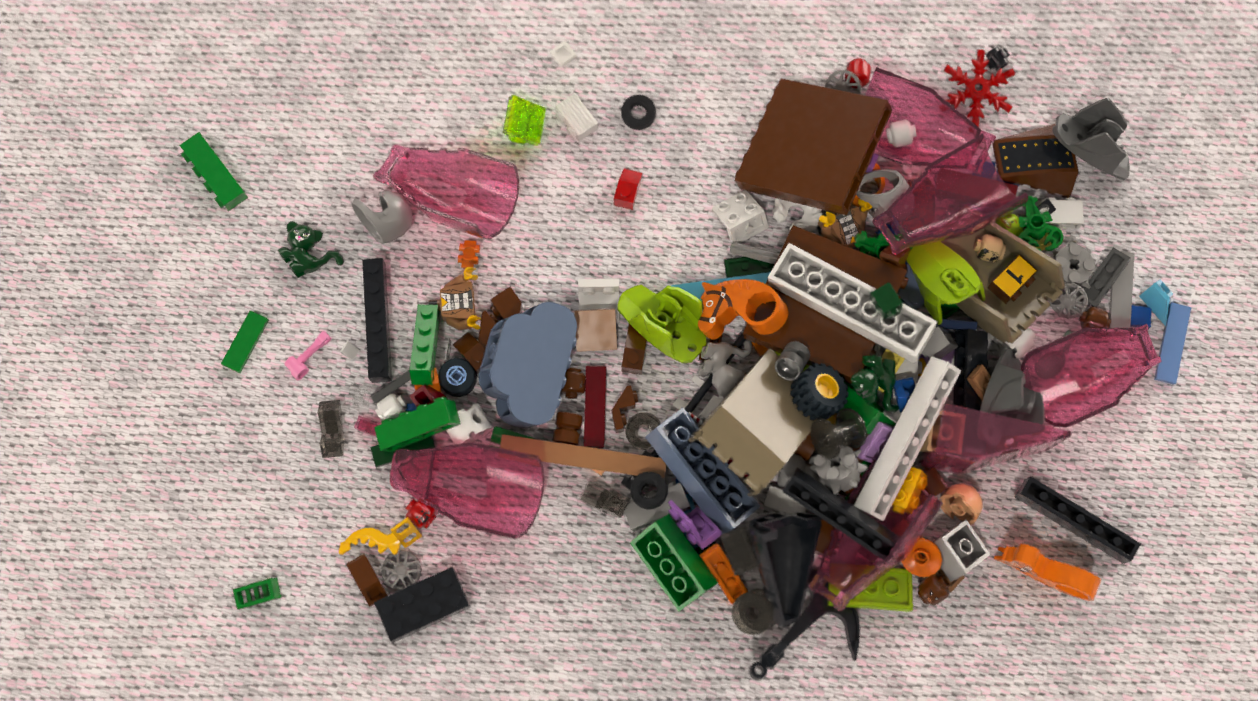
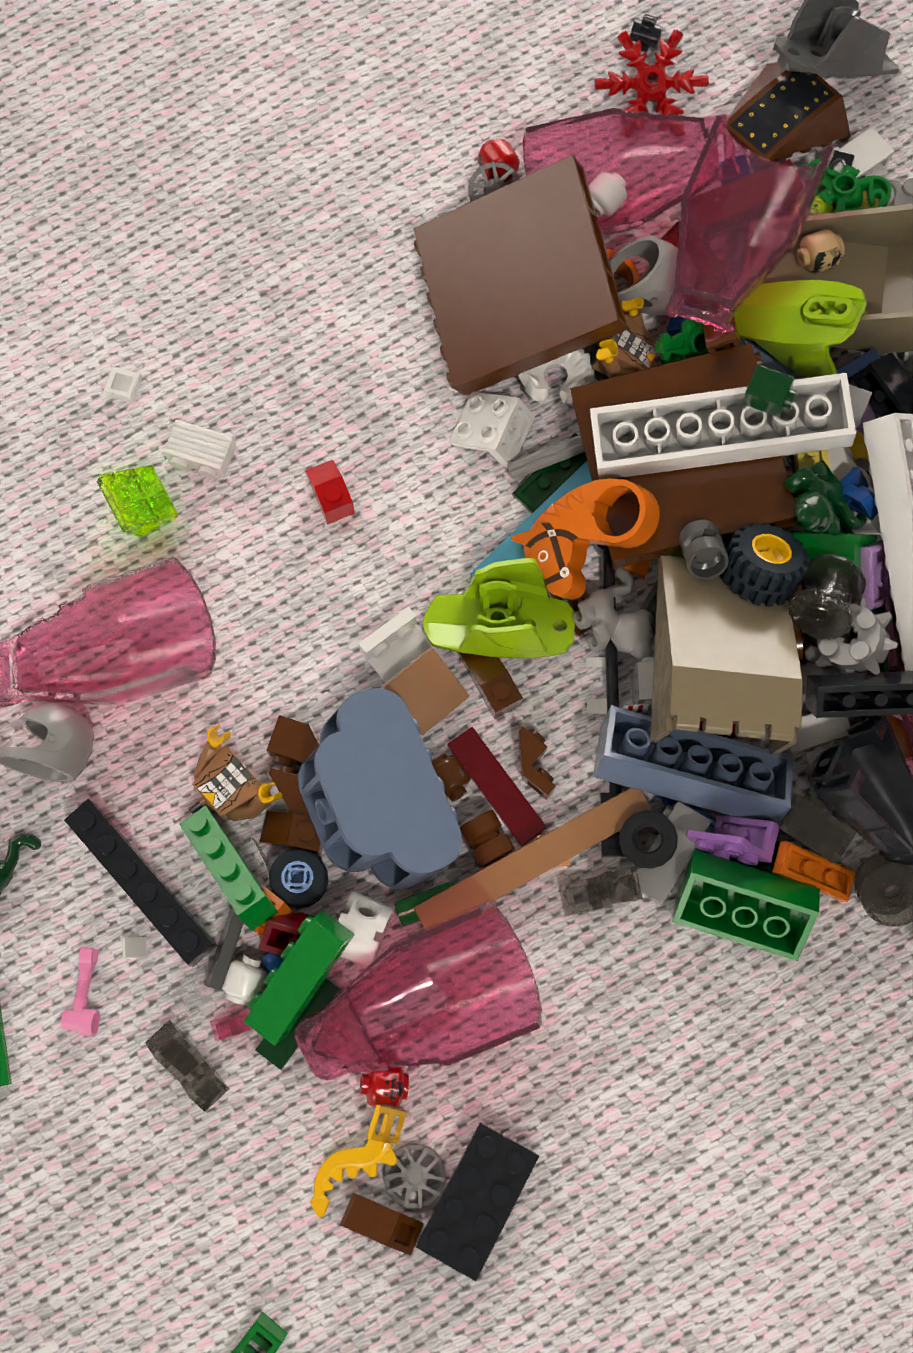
camera: 35 degrees left, 0 degrees up
orange piece [458,240,480,269] -> none
black tyre [621,95,656,130] -> none
clear smoke piece [625,412,661,450] -> none
yellow brick [988,254,1038,304] -> none

